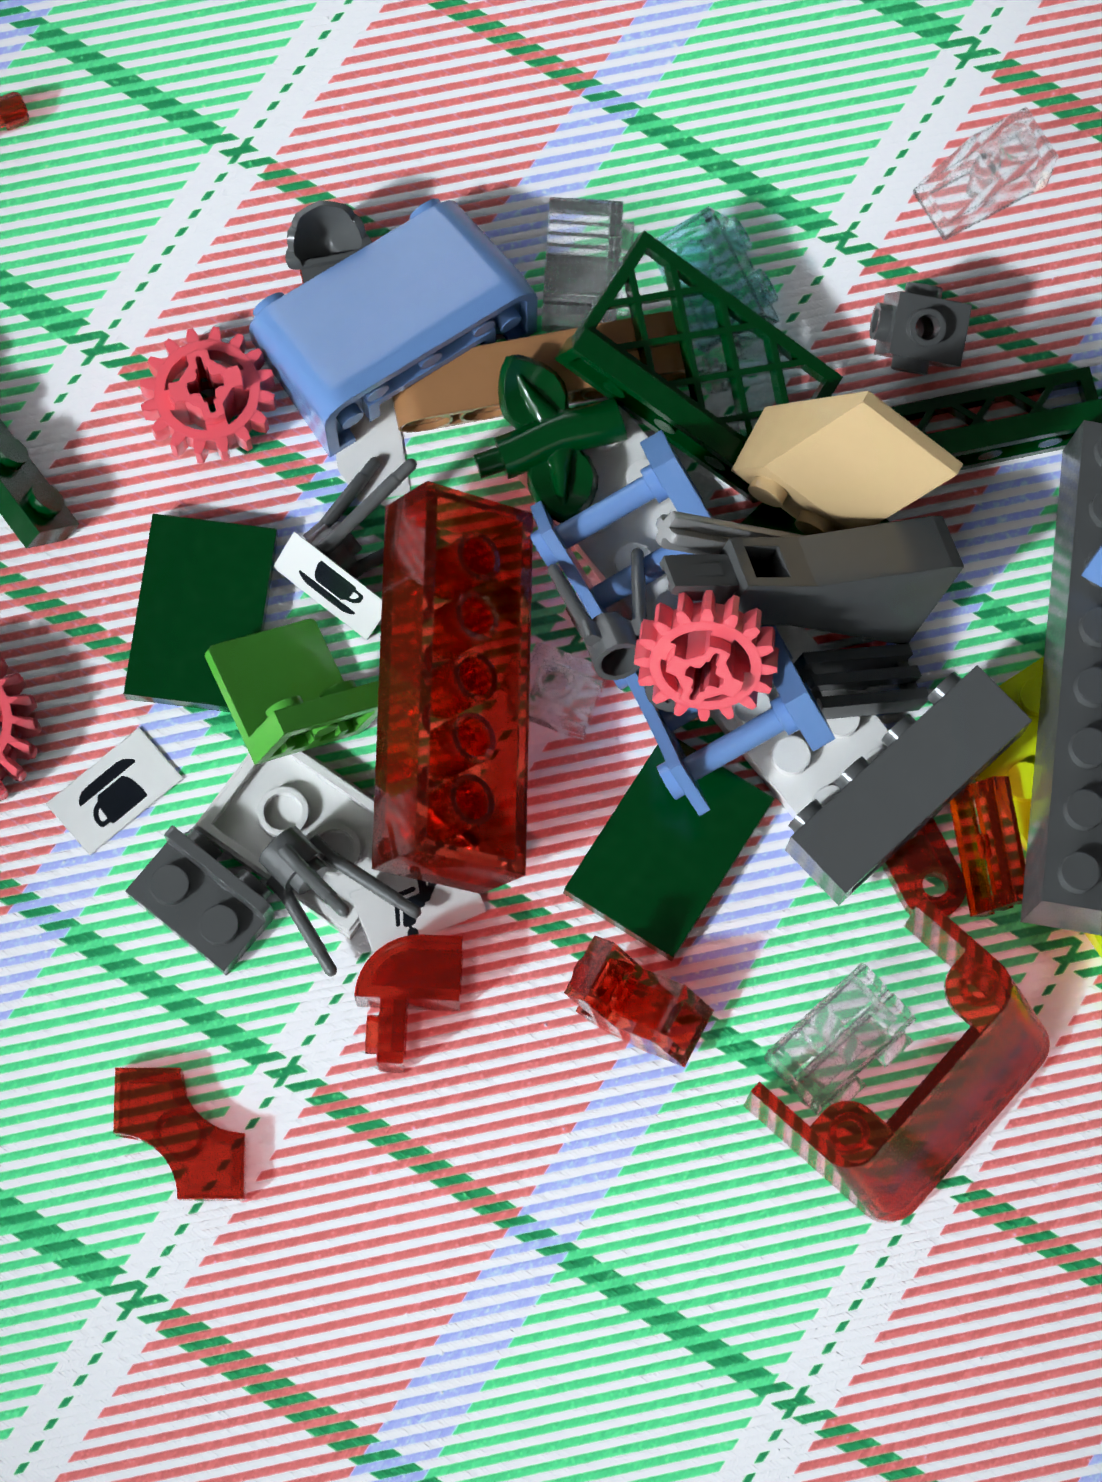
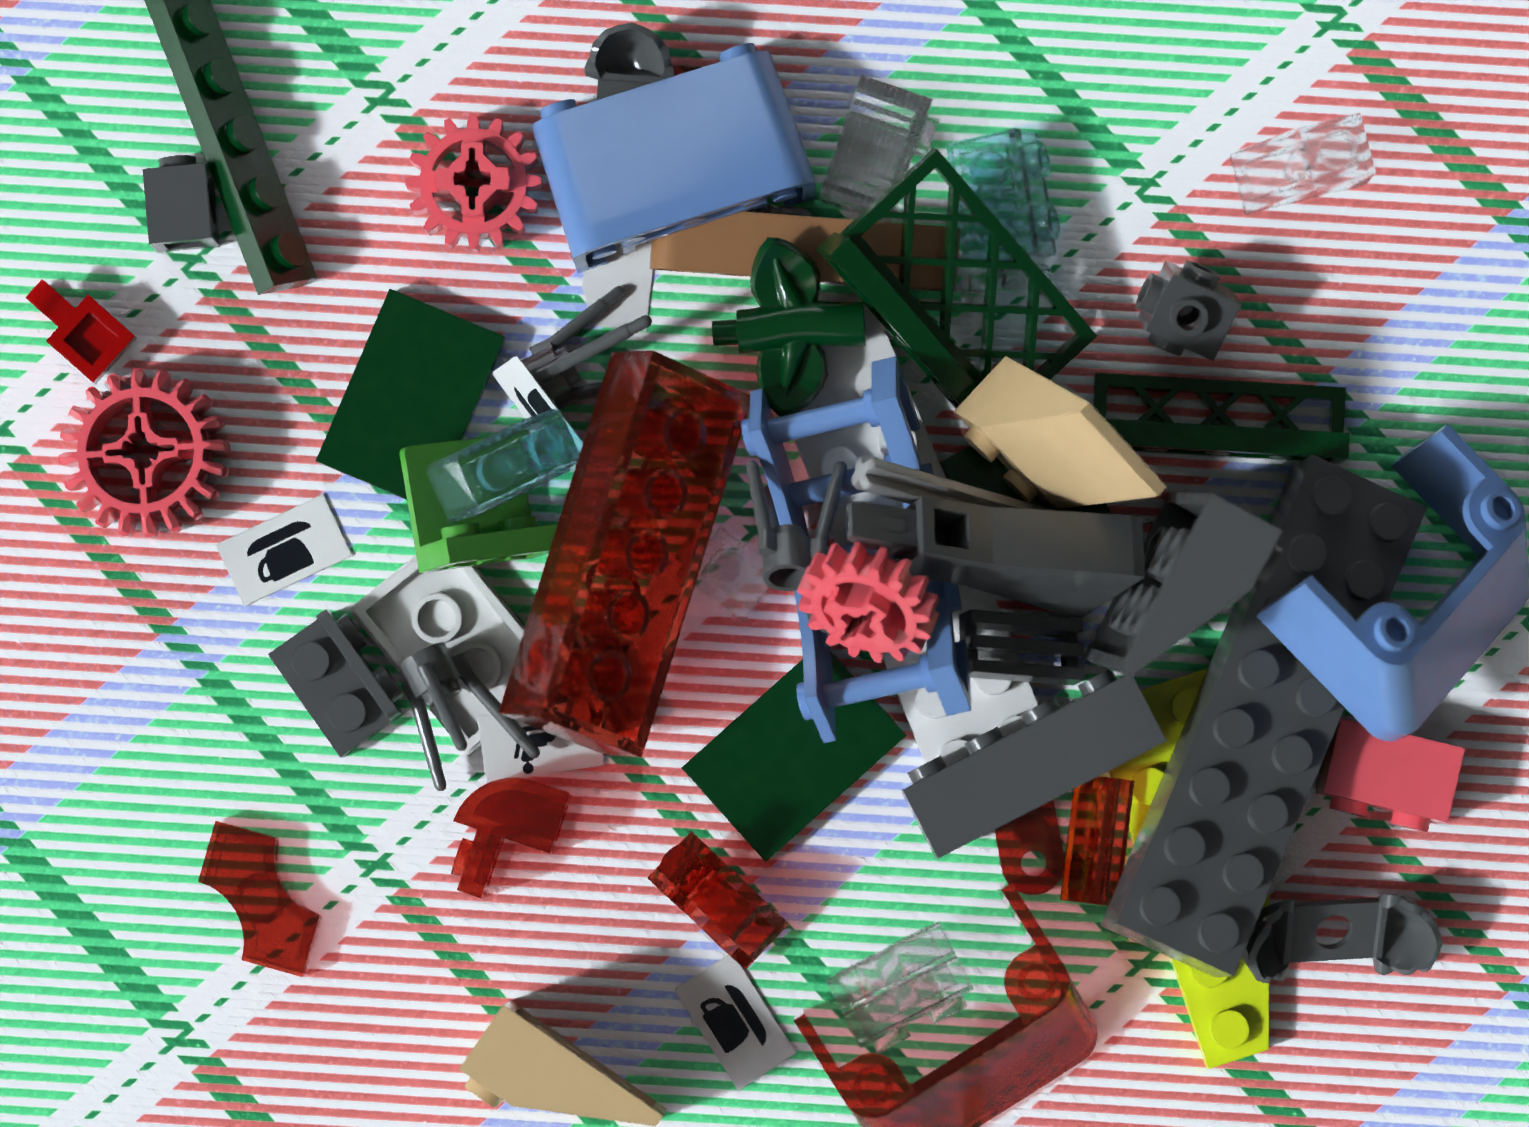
camera: 20 degrees right, 10 degrees up
none -> clear light blue brick [426,409,582,523]
none -> tan slope [459,1001,667,1127]
none -> white sticker [673,952,796,1091]
none -> dark grey slope [1082,491,1283,677]

